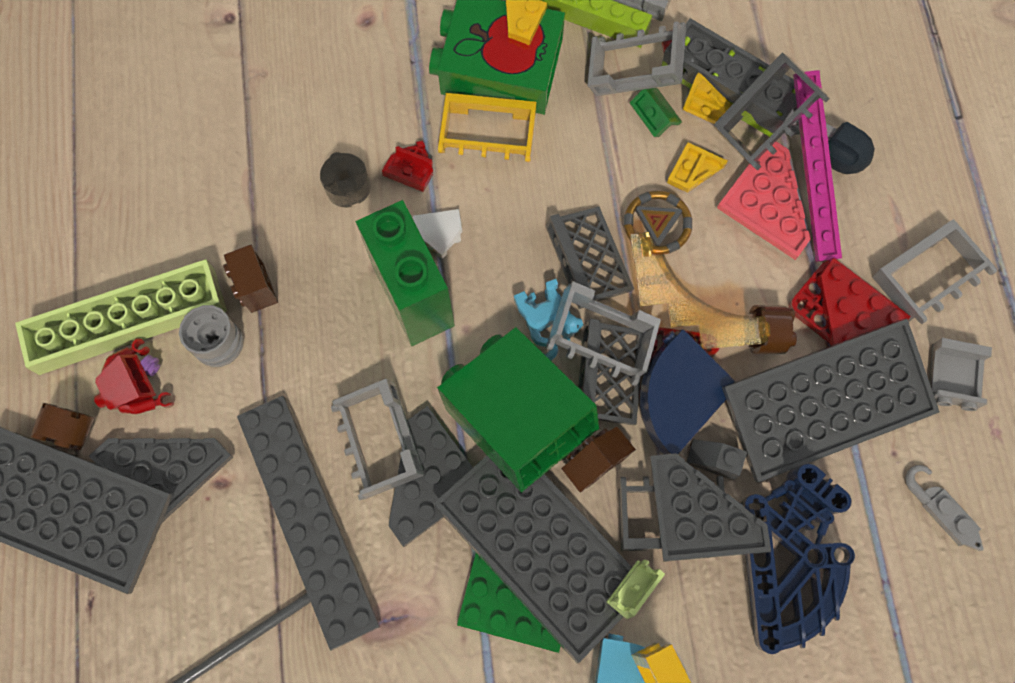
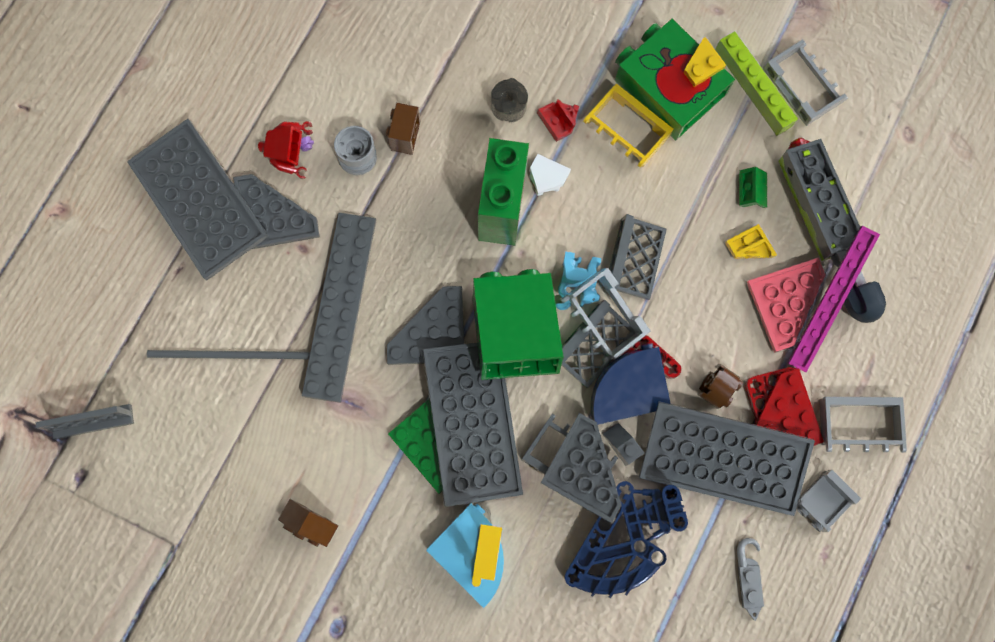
camera: 30 degrees right, 5 degrees up
yellowish green brick [15,259,227,375] -> none
reddish brown brick [30,402,94,450] -> none
light grey hinge [331,379,425,501] -> none
reddish brown brick [561,427,636,493] -> none
light grey hinge [588,22,686,96] -> none
yellowish green hinge [606,560,665,619] -> none
piece [624,191,692,255] -> none
clear yellow arch [630,232,770,349] -> none
yellow wing [683,73,732,124] -> none
dark grey hinge [714,52,830,170] -> none

